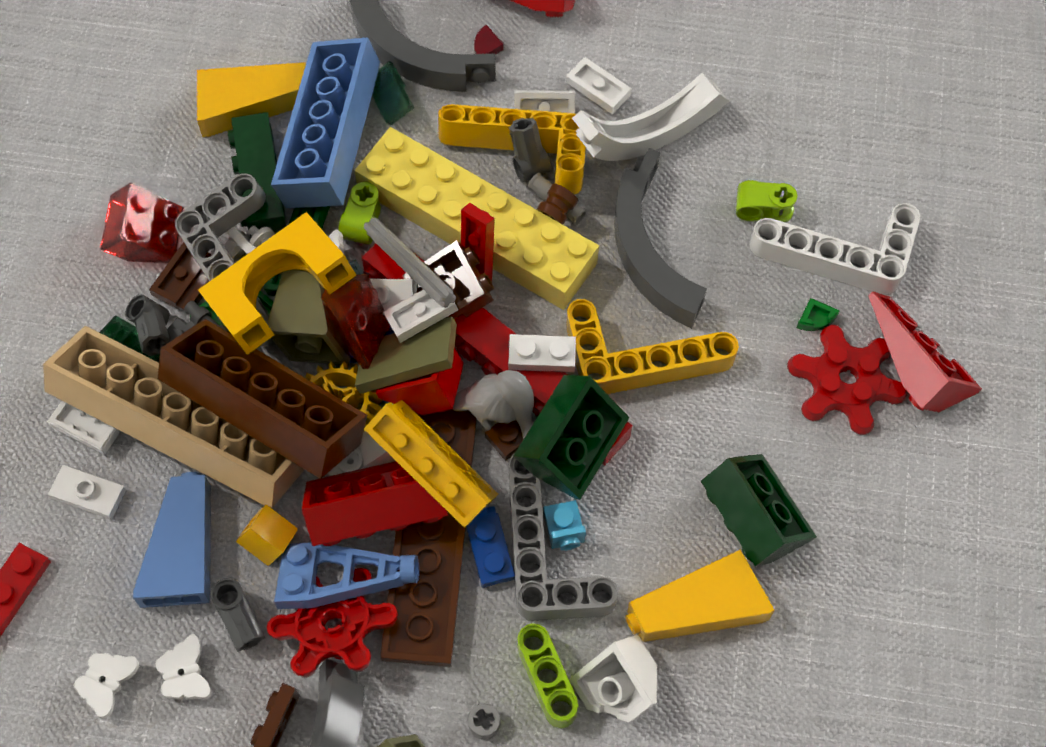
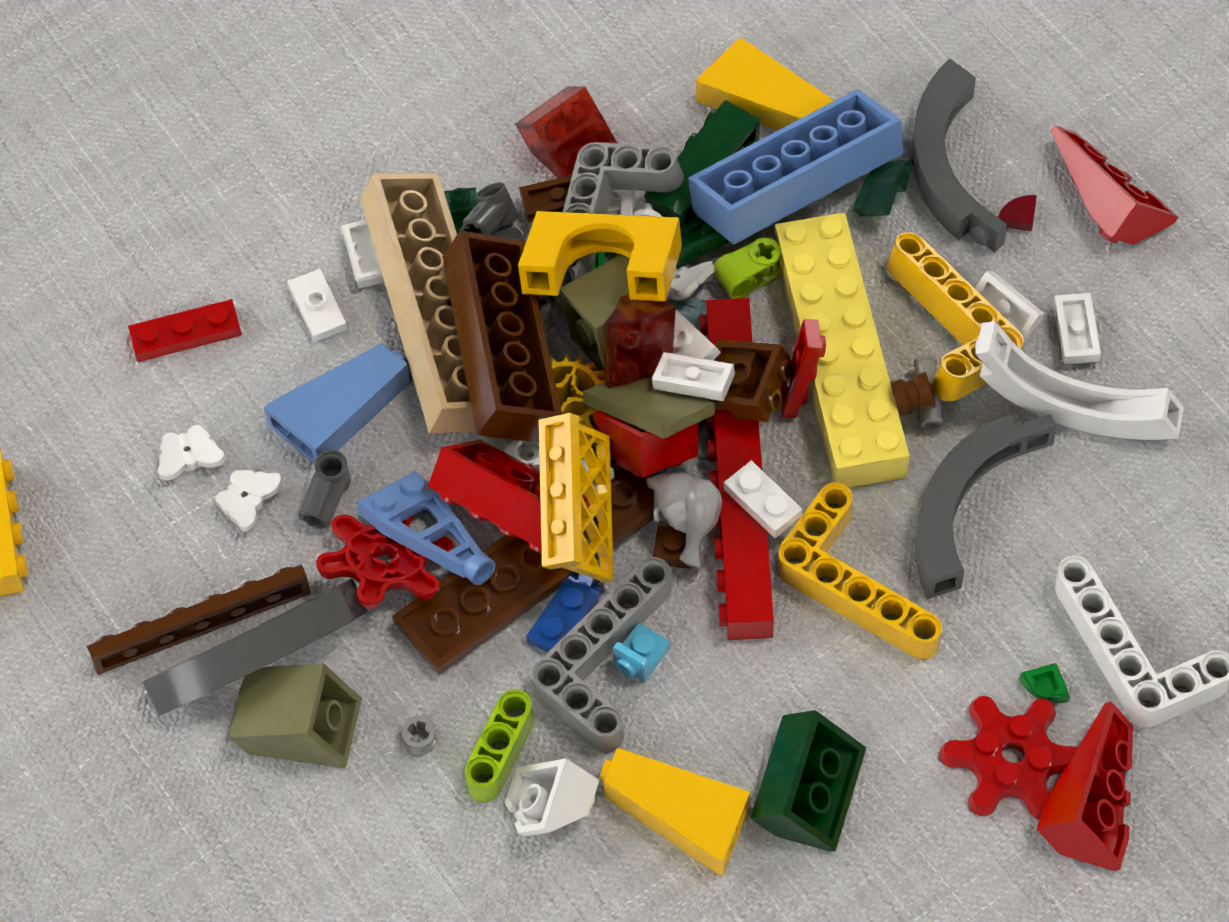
camera: 50 degrees right, 5 degrees down
yellow panel [236,504,297,565] -> none
light grey axle [364,218,456,308] -> none
dark grey piece [509,118,552,183] -> none
dark green slope [513,375,630,500] -> none
lime piece [736,180,798,222] -> none

